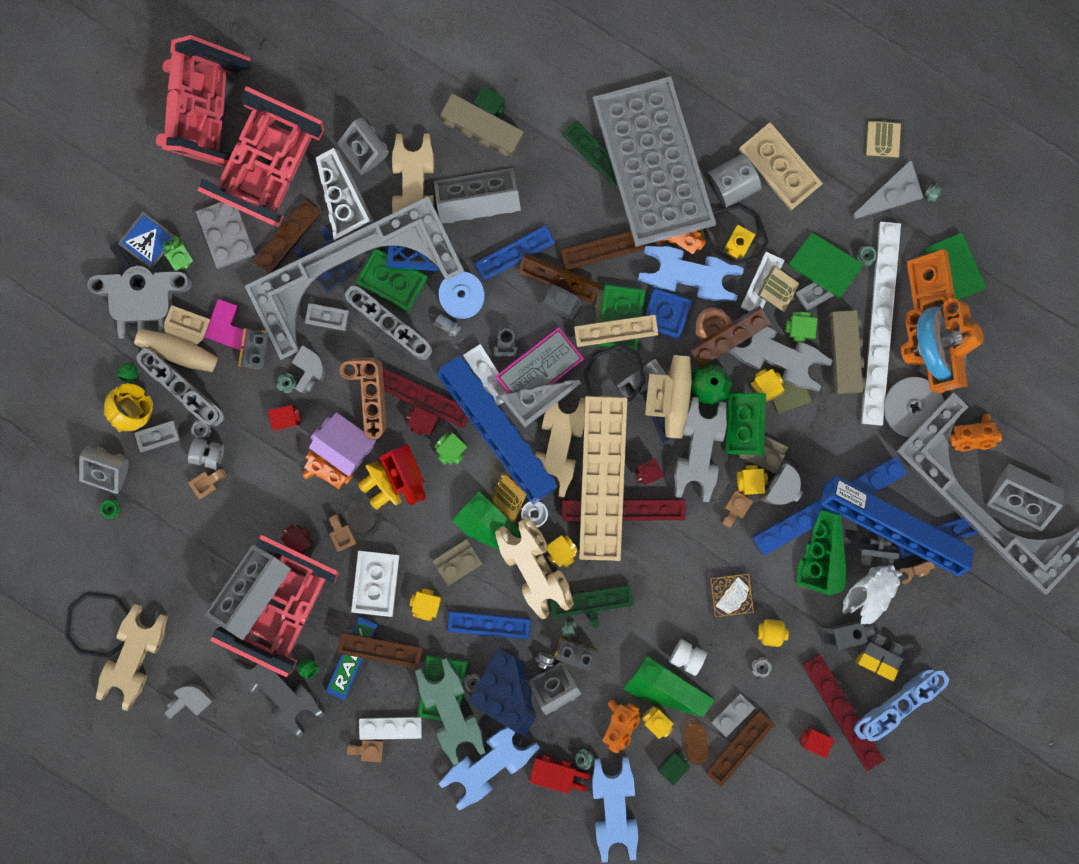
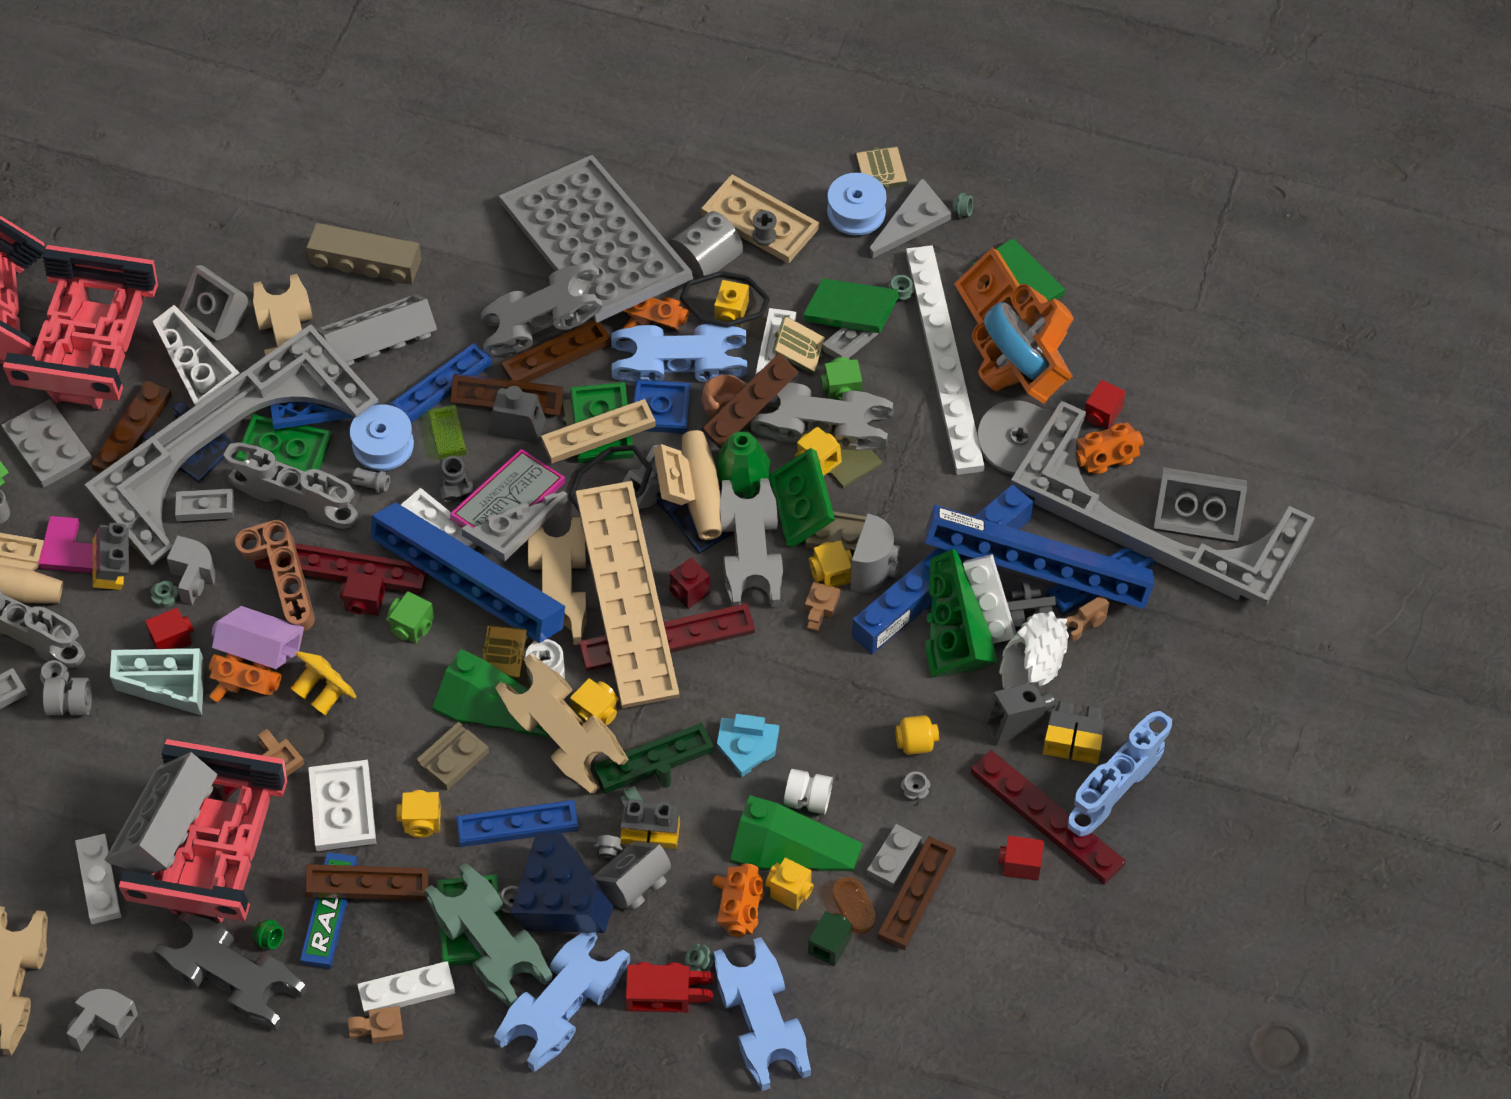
camera: 15 degrees left, 30 degrees down
medium nougat plate [188,469,227,500] -> none
red hinge [379,445,426,505] -> none
dark green brick [473,86,506,117] -> none
dark green tile [562,120,619,191] -> none
tile [708,572,755,618] -> none
dark tan brick [829,310,866,395] -> none
none -> white plate [75,834,122,924]
none -> light aqua wedge [110,648,205,716]
none -> clear neon green tile [428,405,467,460]
none -> light grey piece [481,263,602,357]
none -> medium azure plate [717,714,780,777]
none -> dark grey bush [752,210,777,246]
none -> light blue wheel [827,173,886,235]
none -> white plate [963,554,1016,644]
none -> red brick [1084,379,1126,429]

